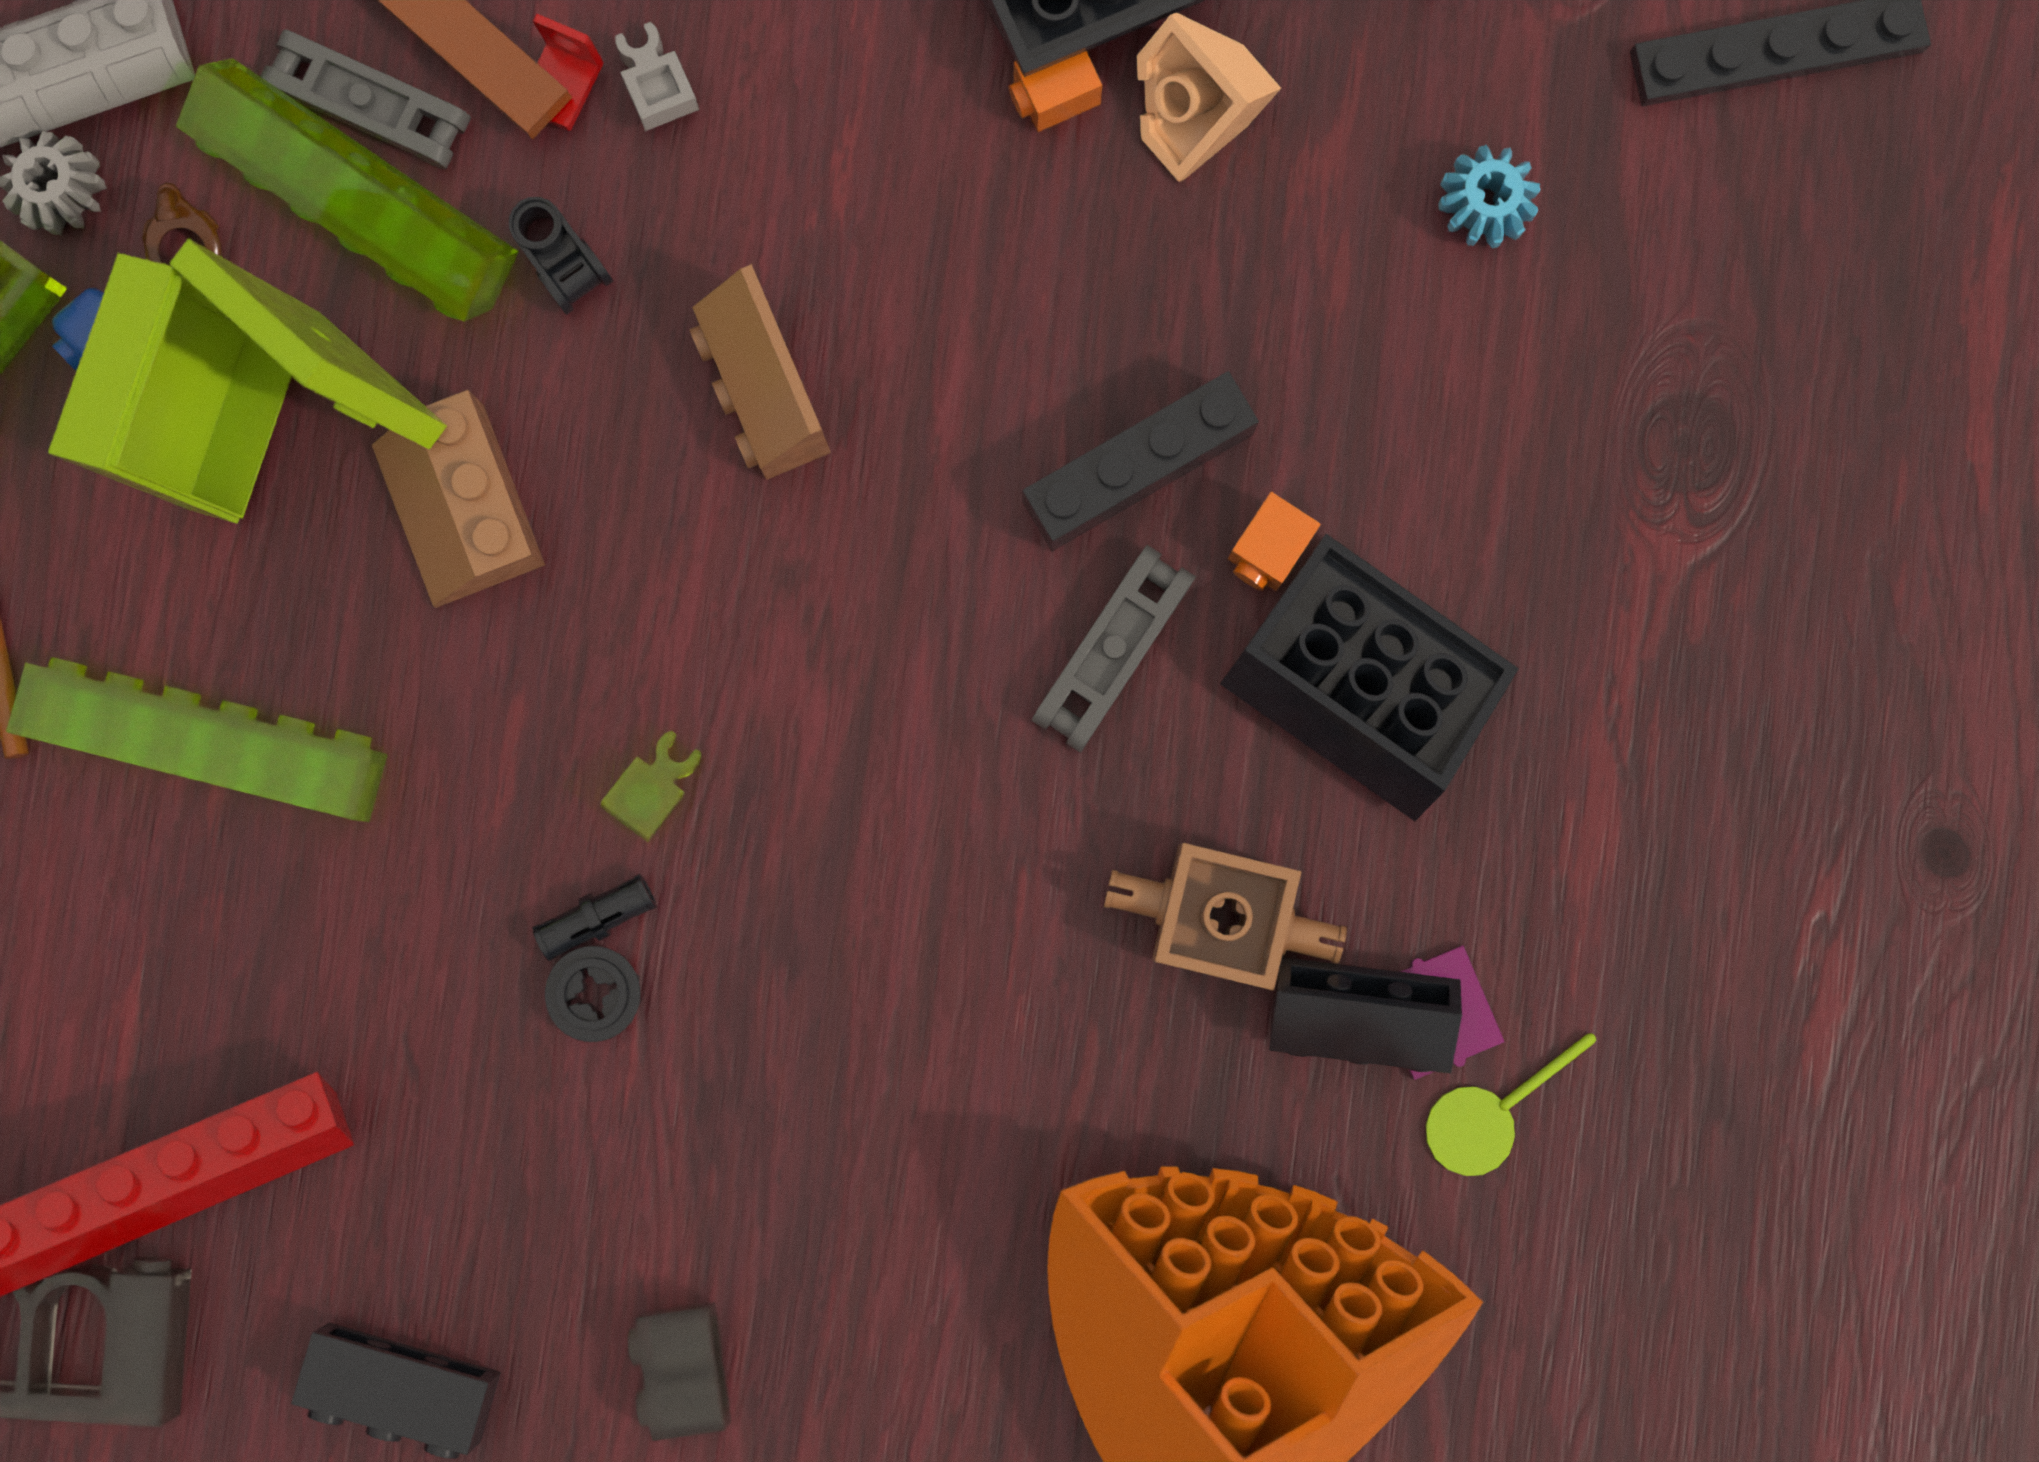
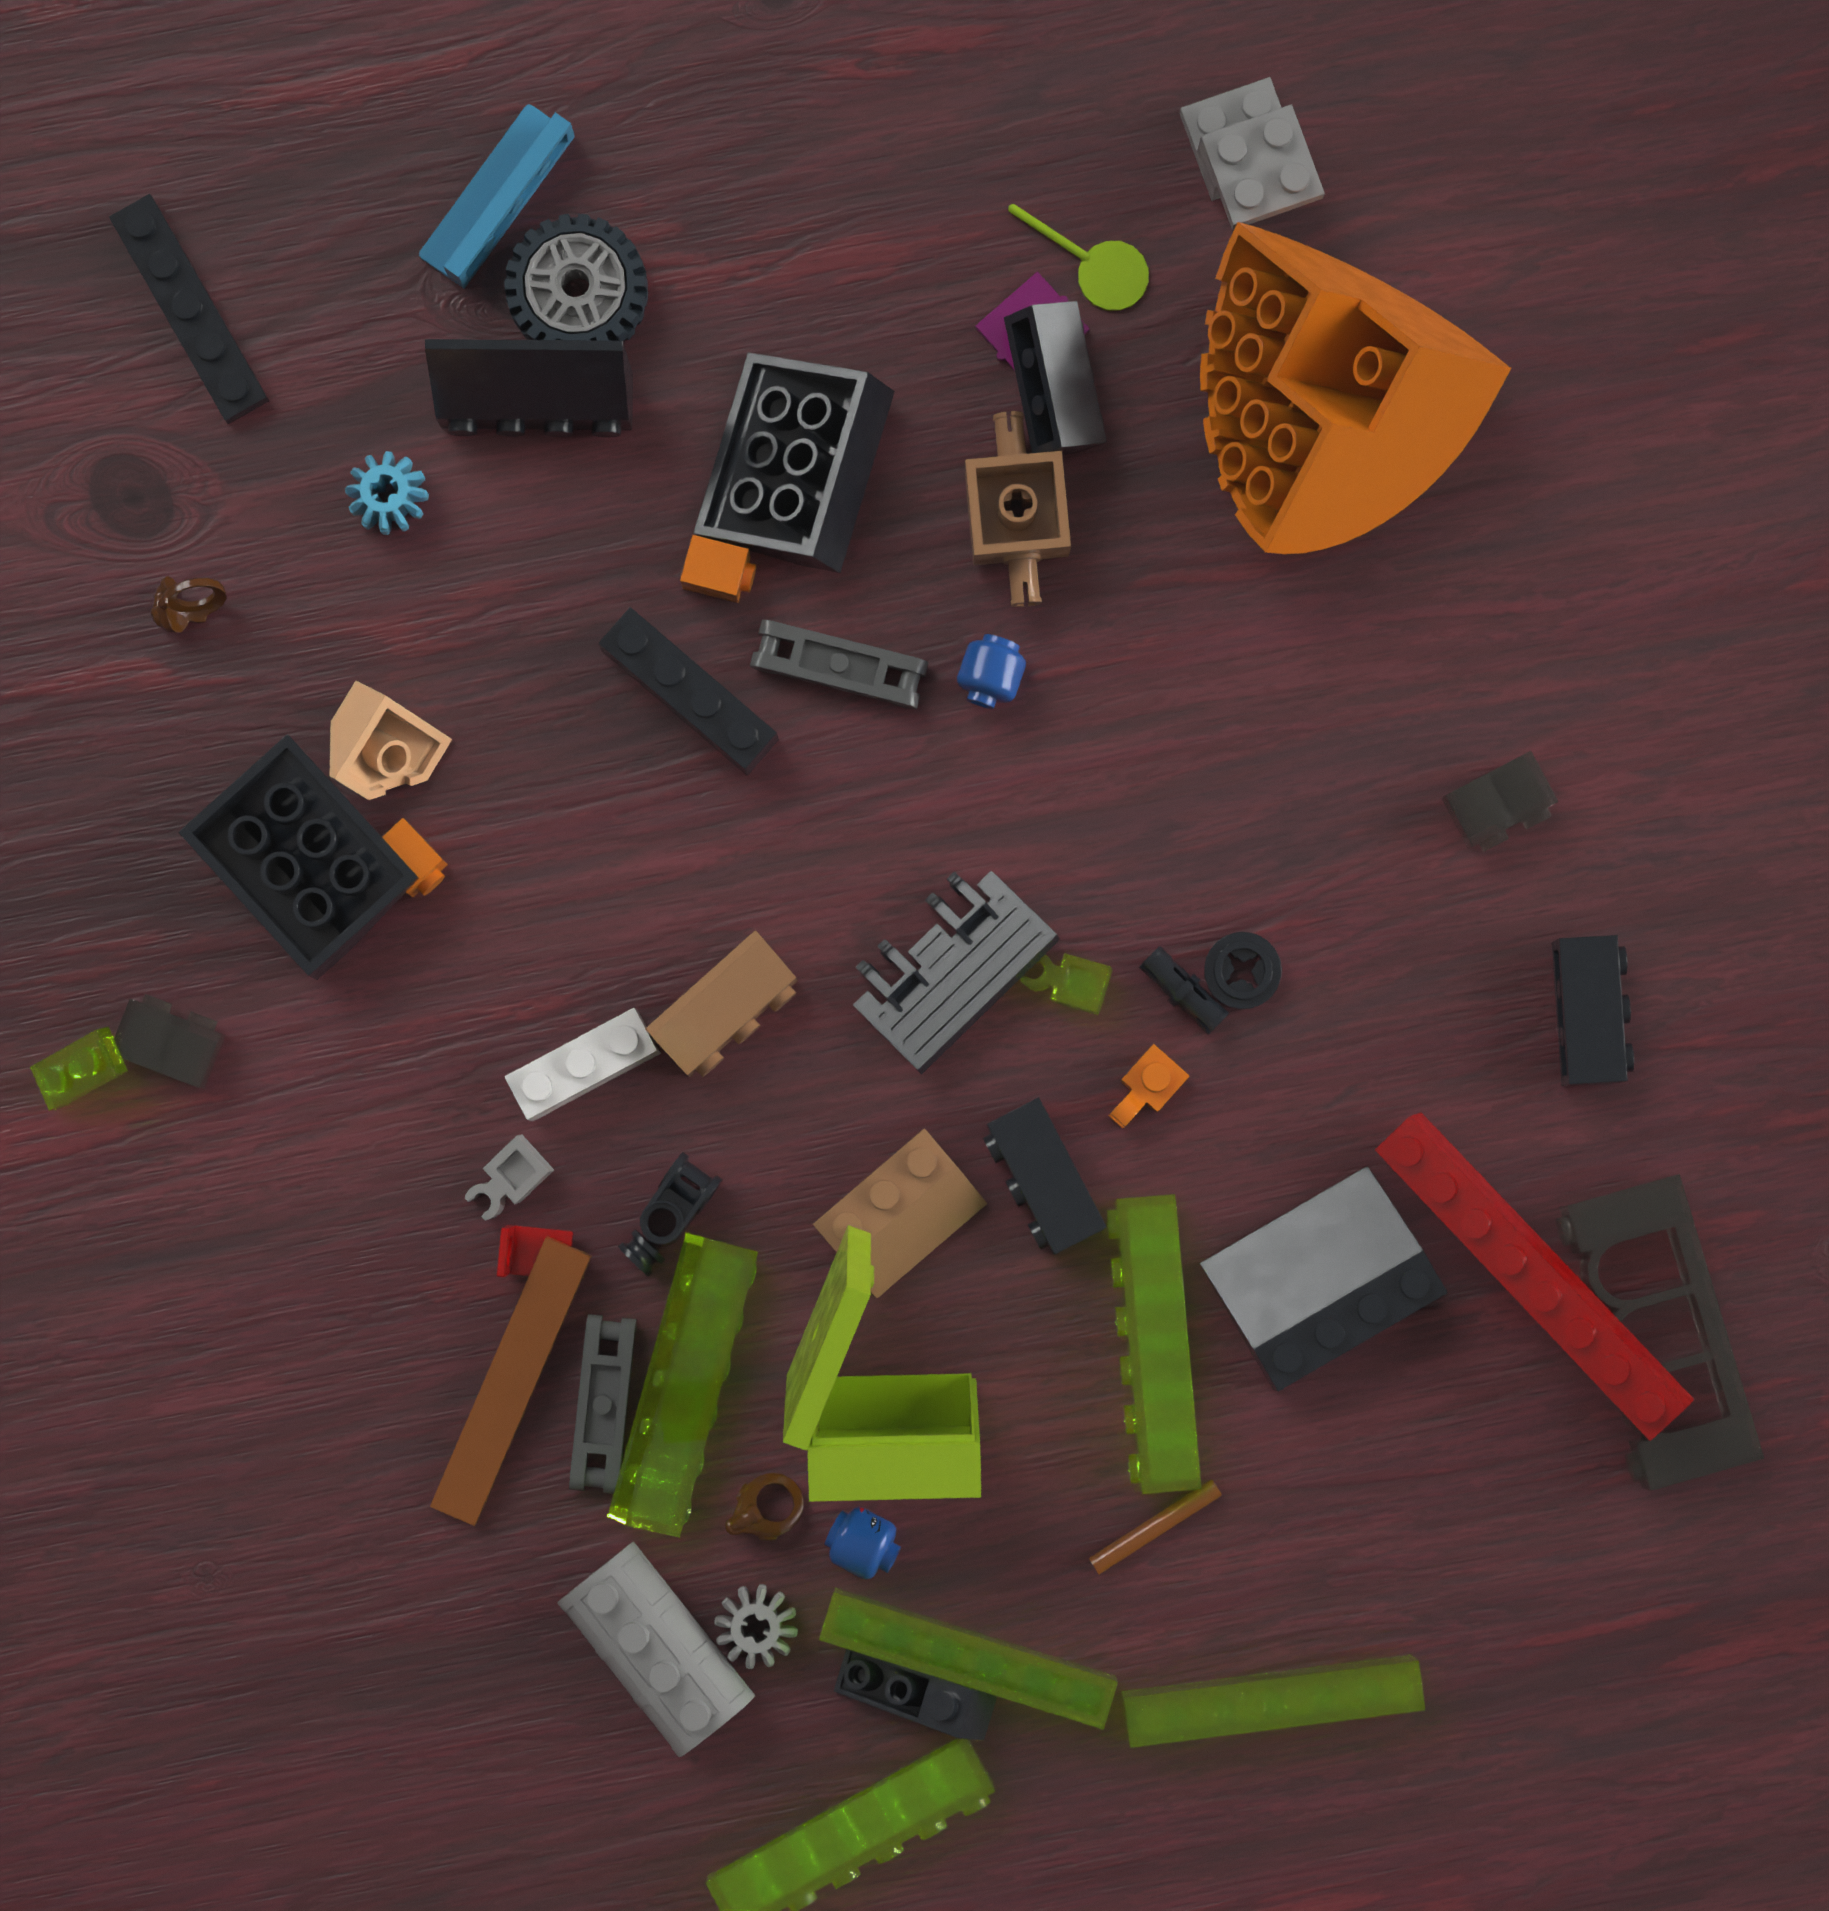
camera: 110 degrees left, 0 degrees up
none -> dark azure panel [419,104,575,289]
none -> black slope [425,339,633,438]
none -> white brick [504,1008,661,1122]
none -> wheel [505,213,648,341]
none -> black bush [618,1229,666,1277]
none -> hinge [853,871,1060,1075]
none -> blue head [957,634,1026,709]
none -> black brick [982,1097,1107,1255]
none -> orange plate [1109,1044,1189,1129]
none -> light grey bracket [1179,77,1325,230]
none -> slope [1199,1166,1448,1392]

